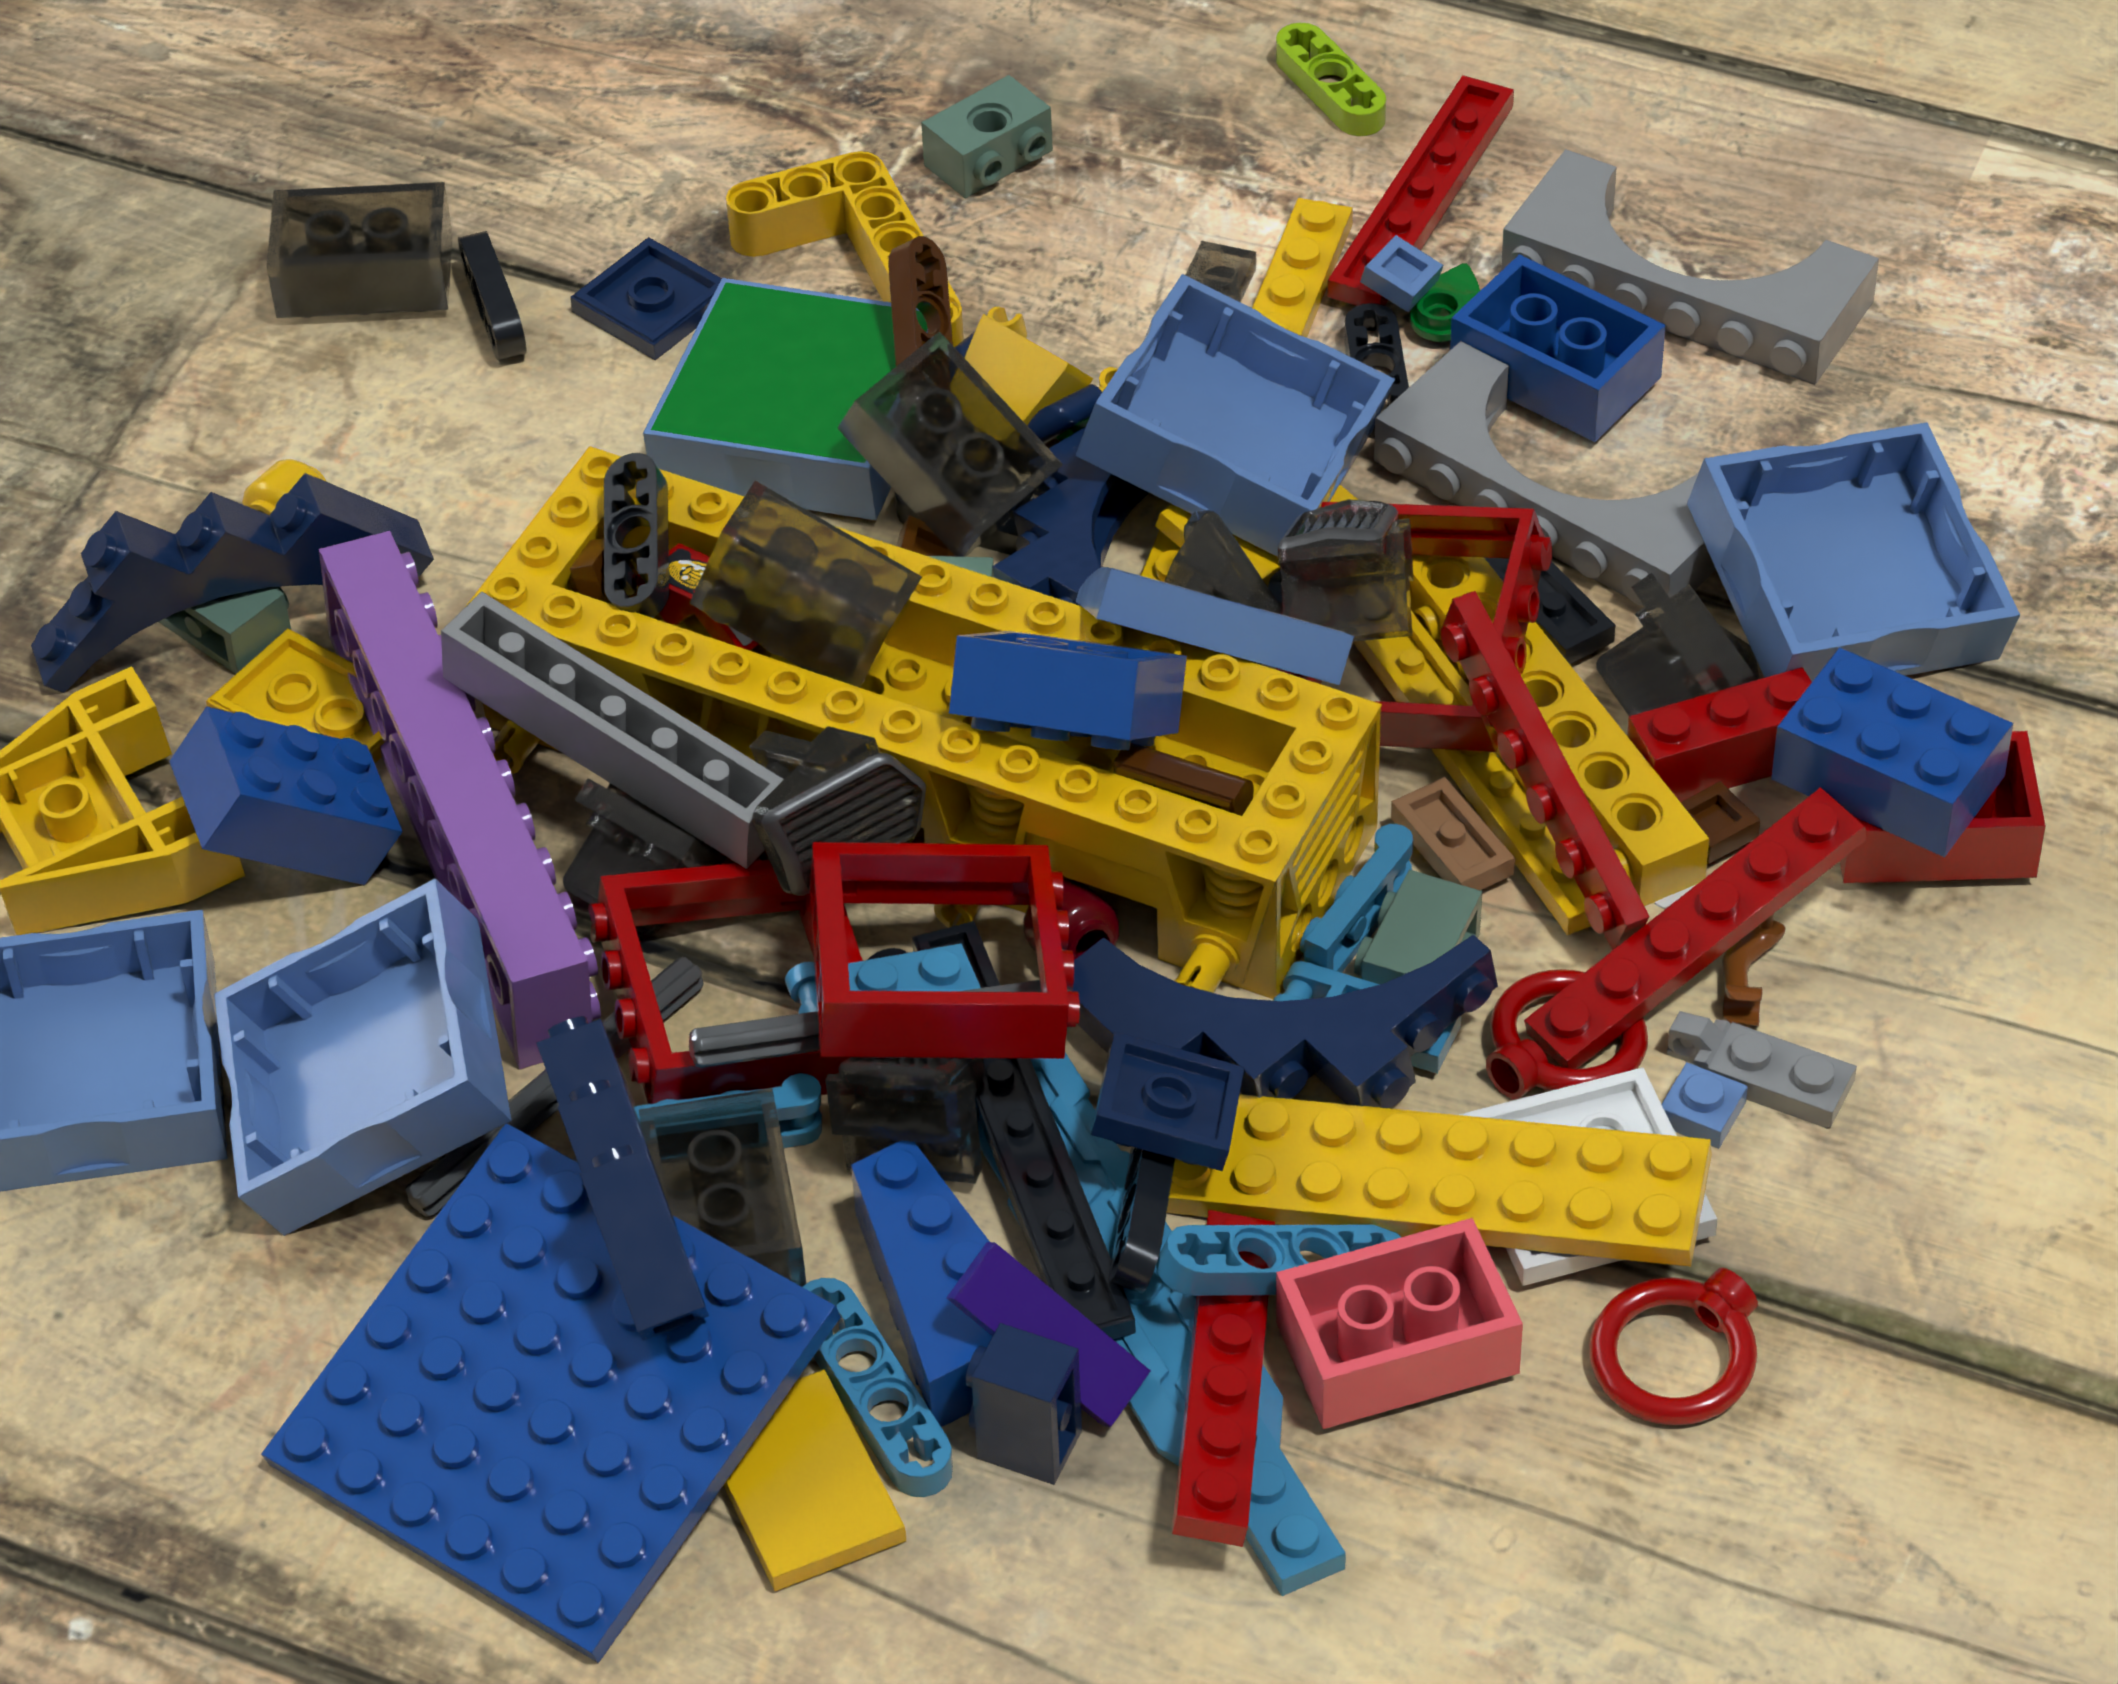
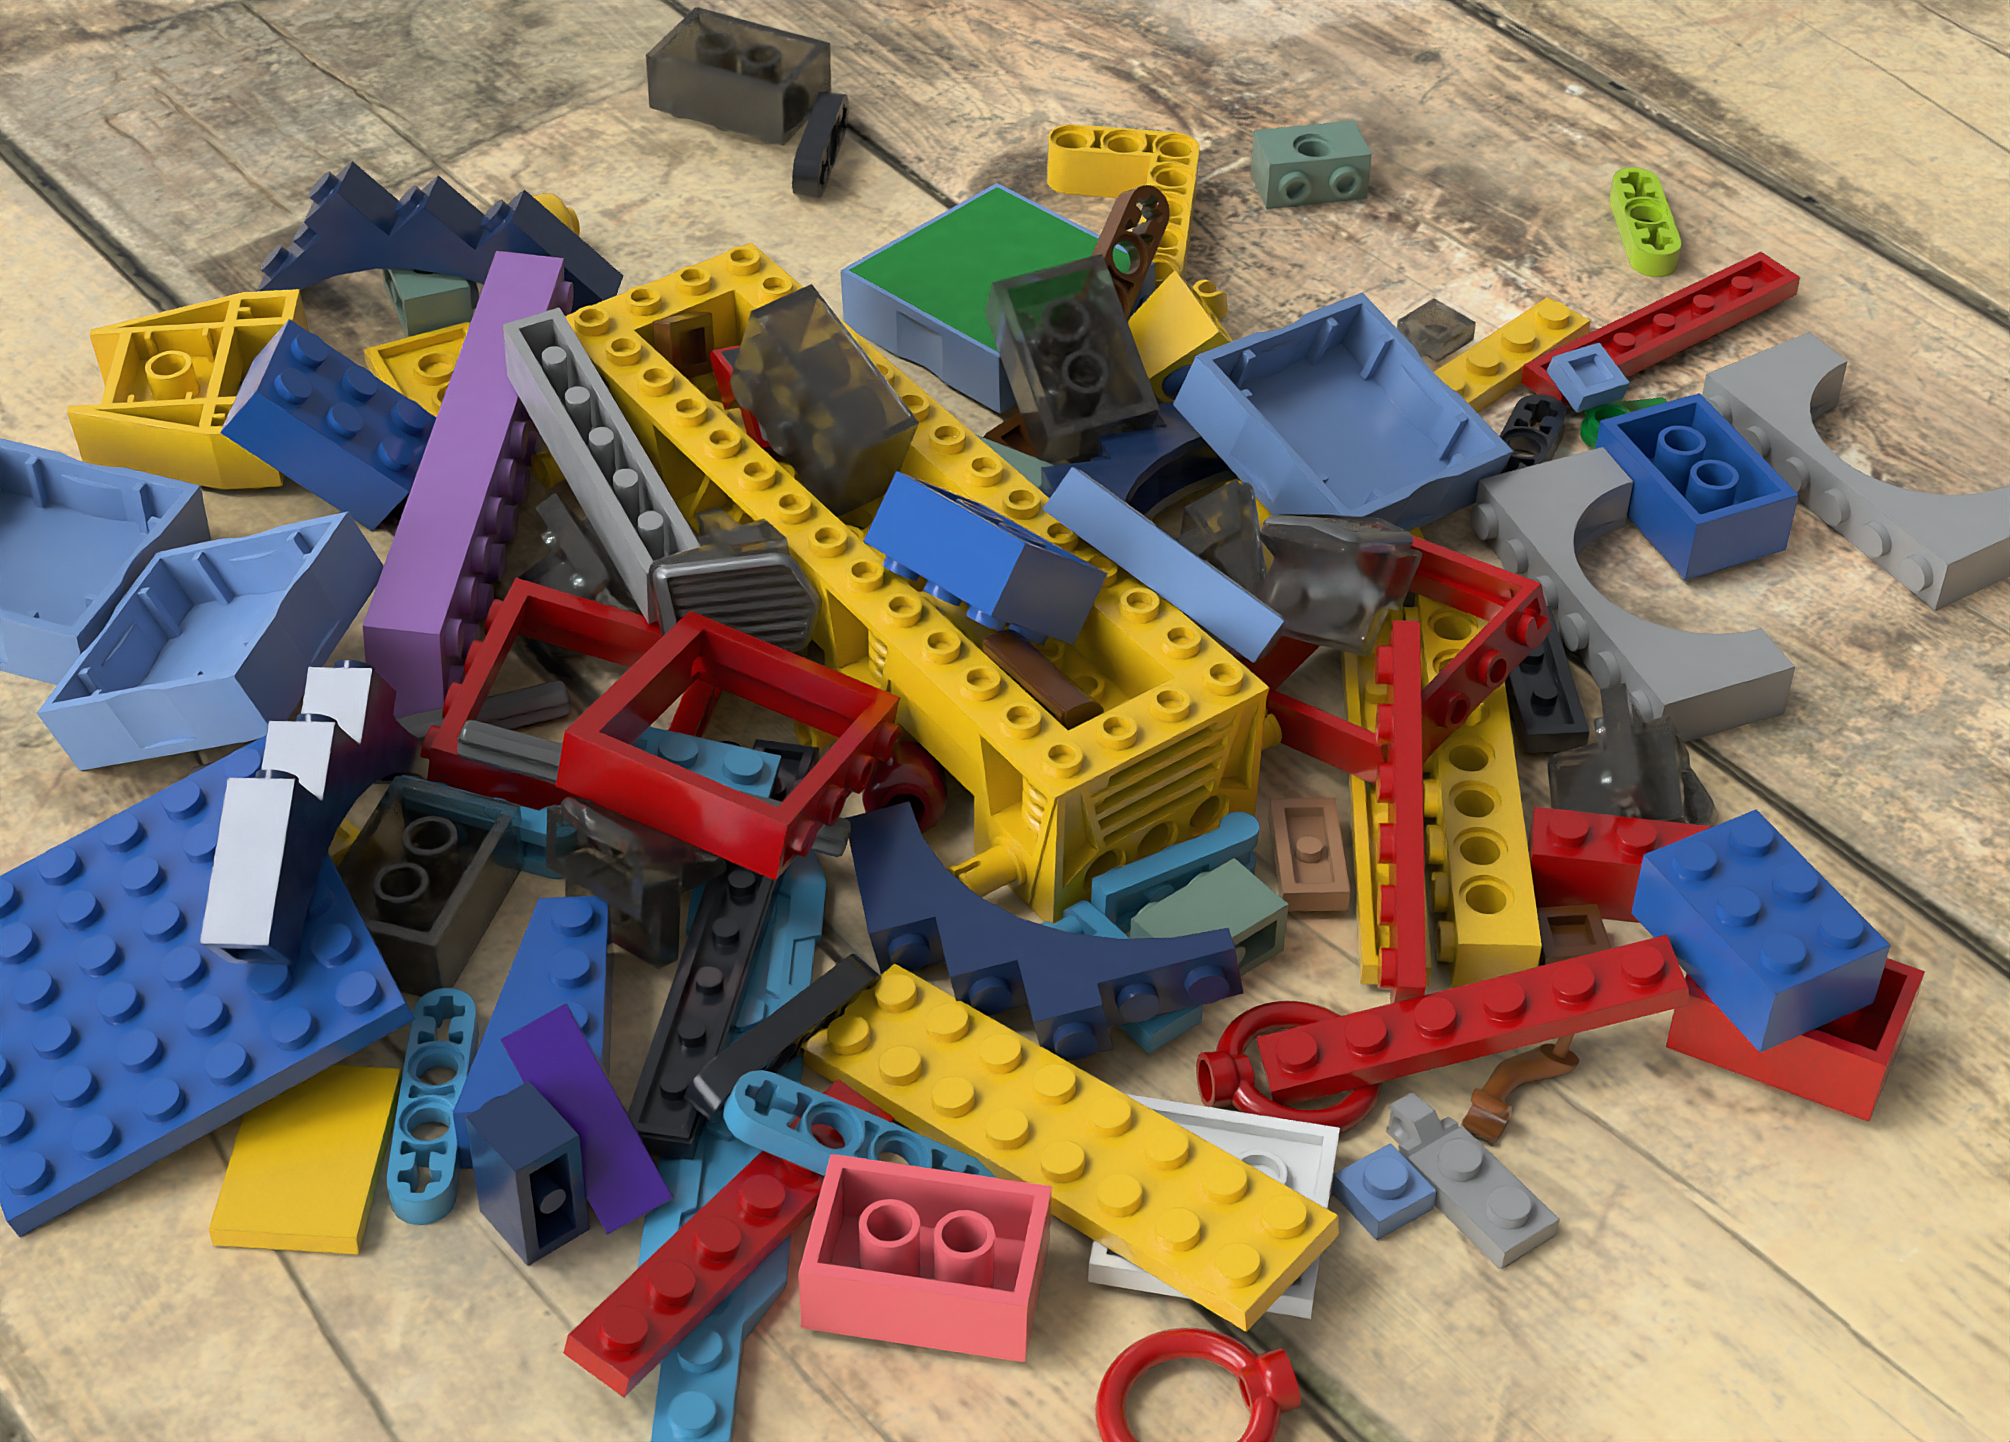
camera: 25 degrees right, 5 degrees down
dark blue tile [570,237,722,360] -> none
black beam [604,453,669,618] -> none
dark blue plate [1091,1031,1244,1171] -> none
medium blue tile [1687,422,2020,682] -> none

